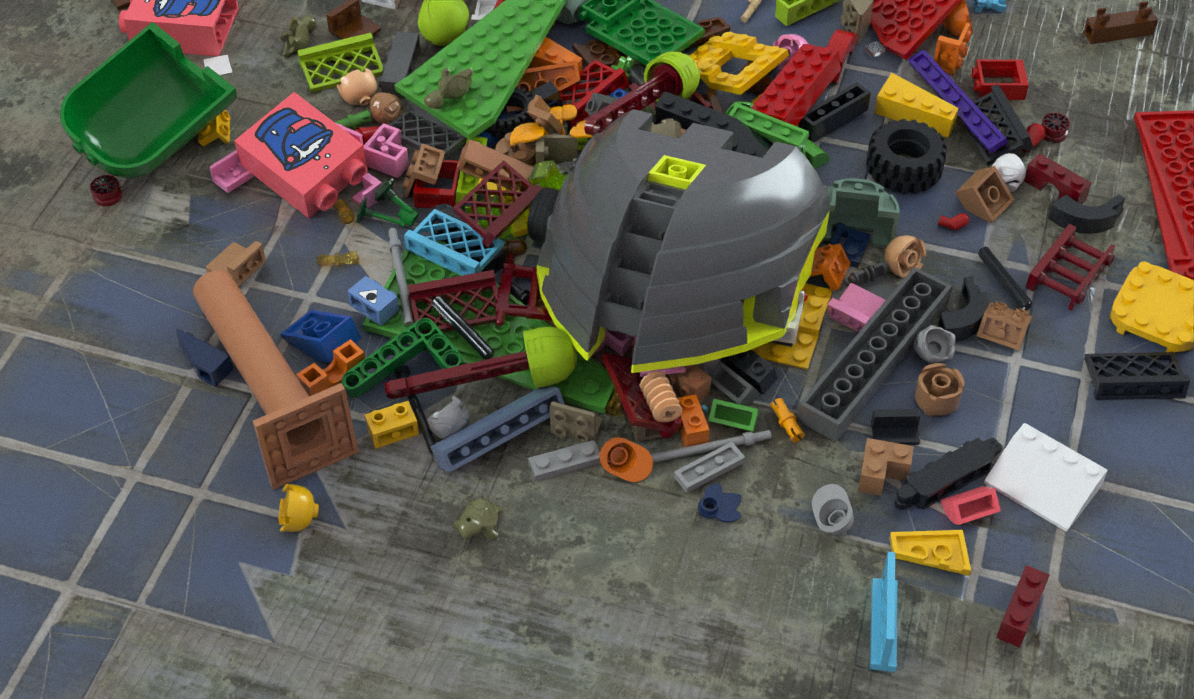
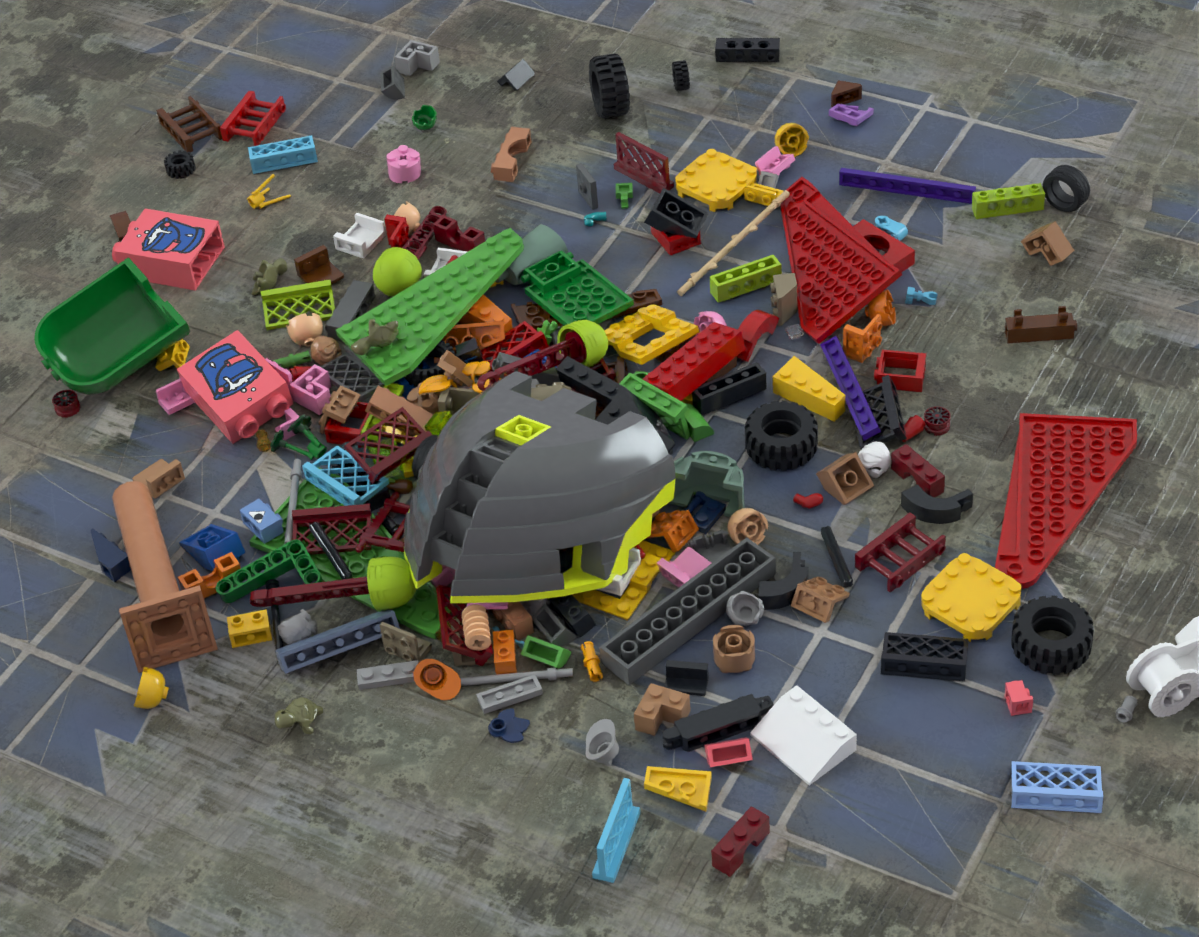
camera: 15 degrees right, 5 degrees down
white sticker [203,55,232,75] -> none
clear yellow piece [317,251,359,266] -> none

